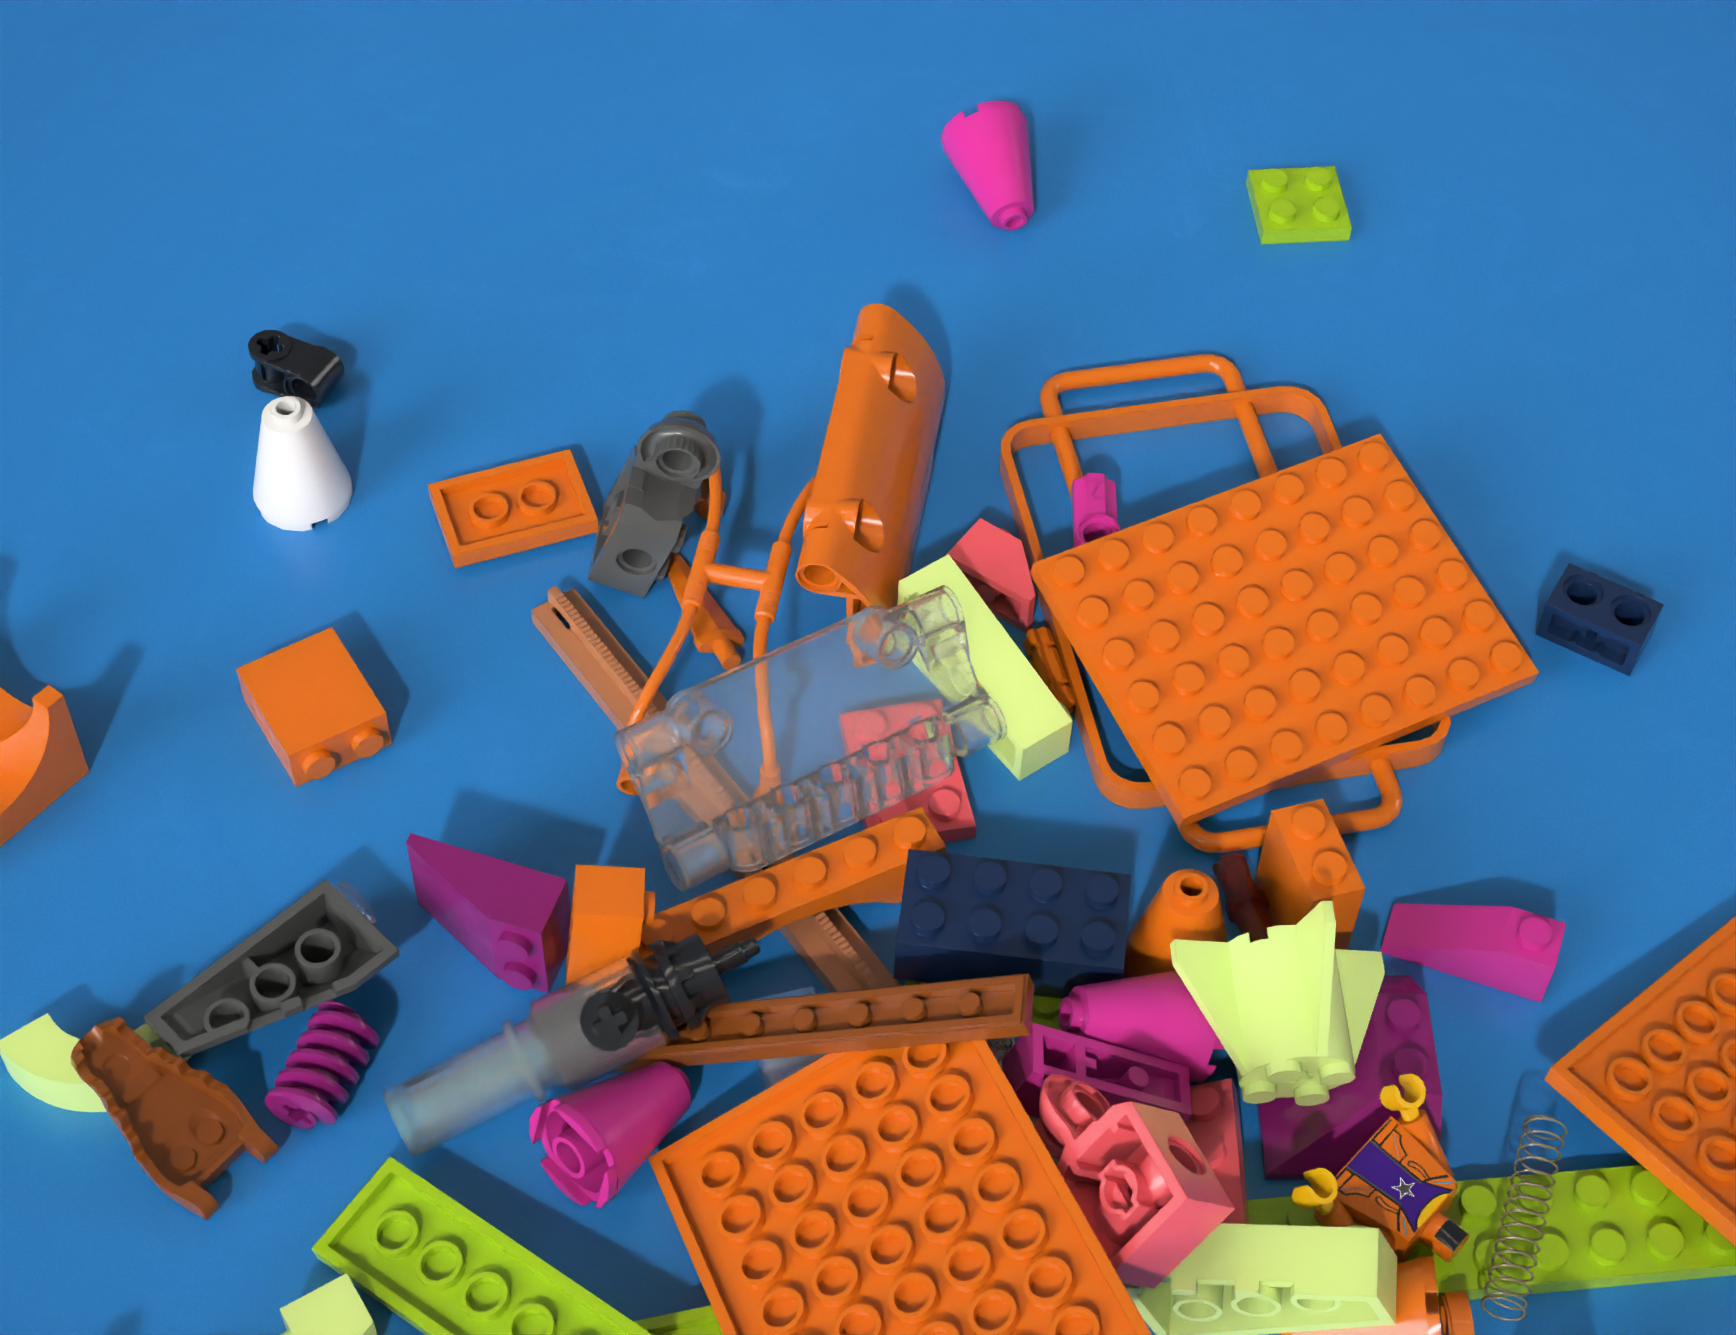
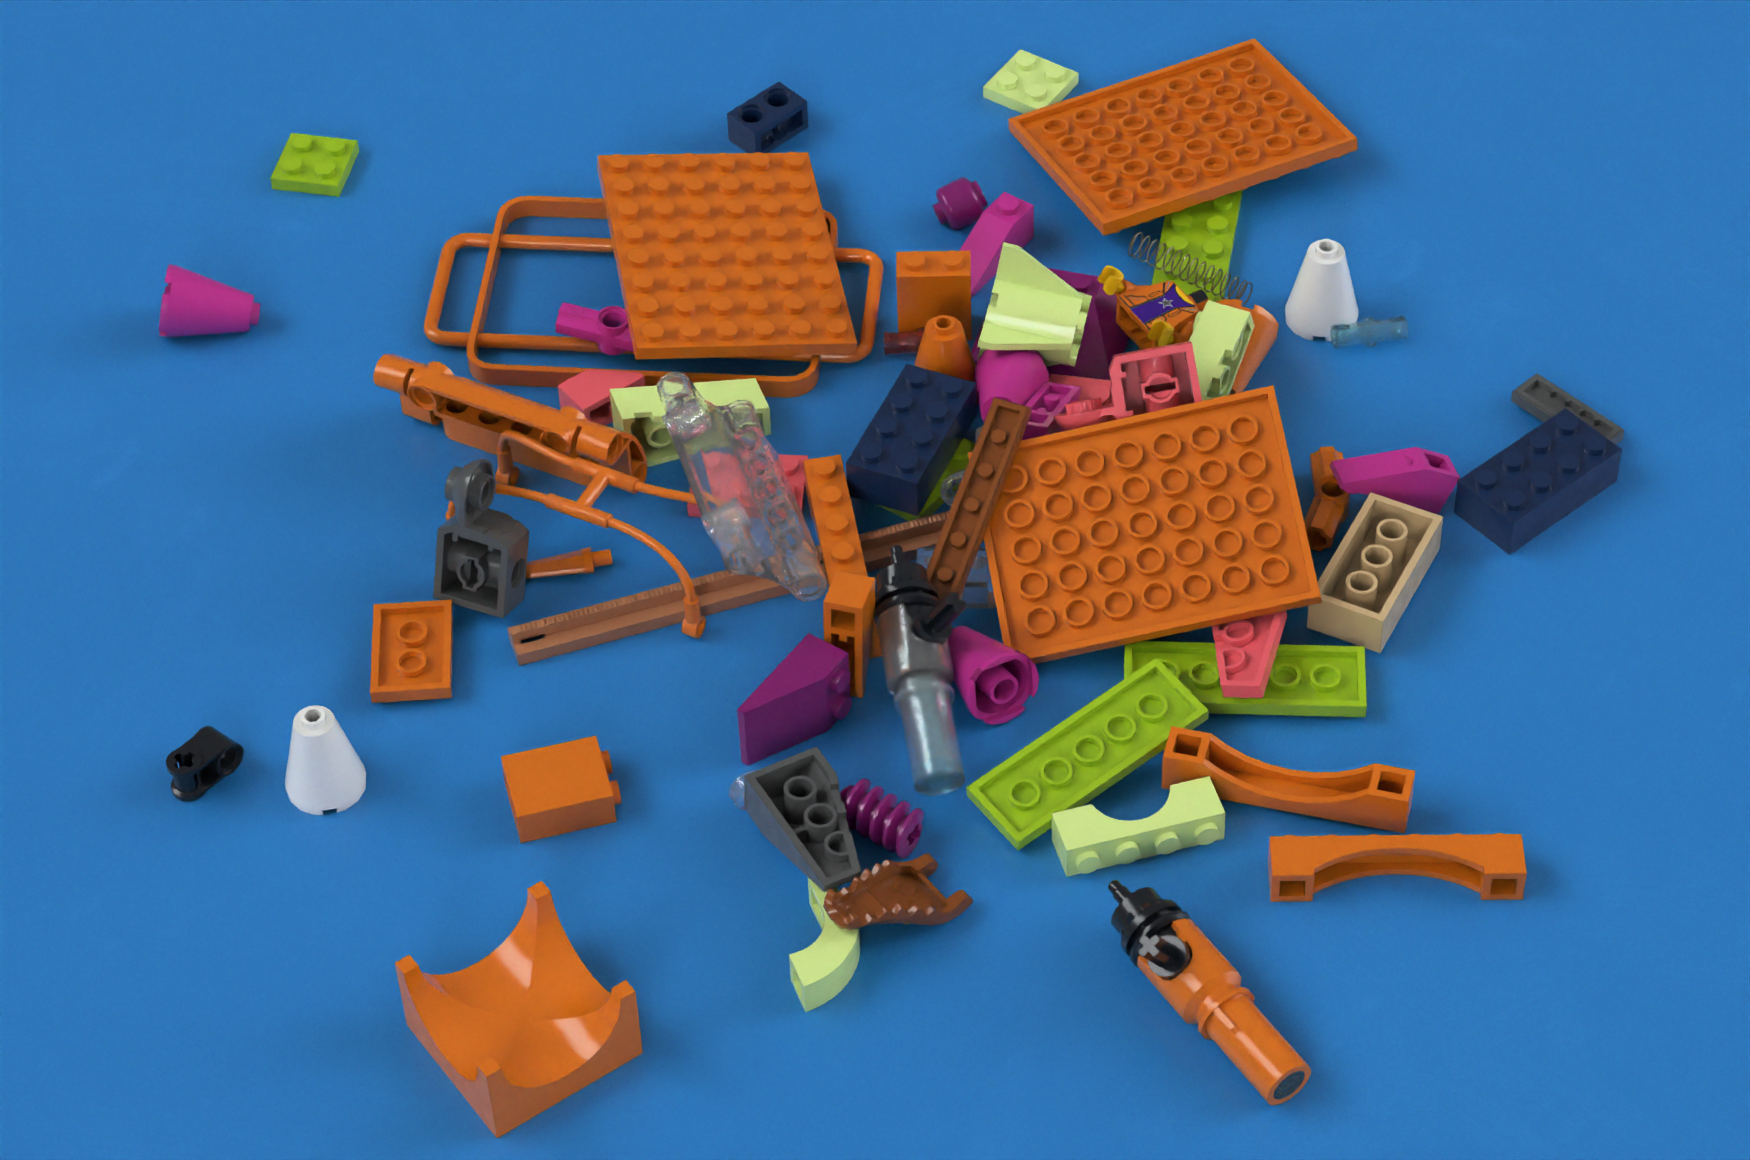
camera: 70 degrees left, 5 degrees down
none -> magenta head [932,177,988,230]

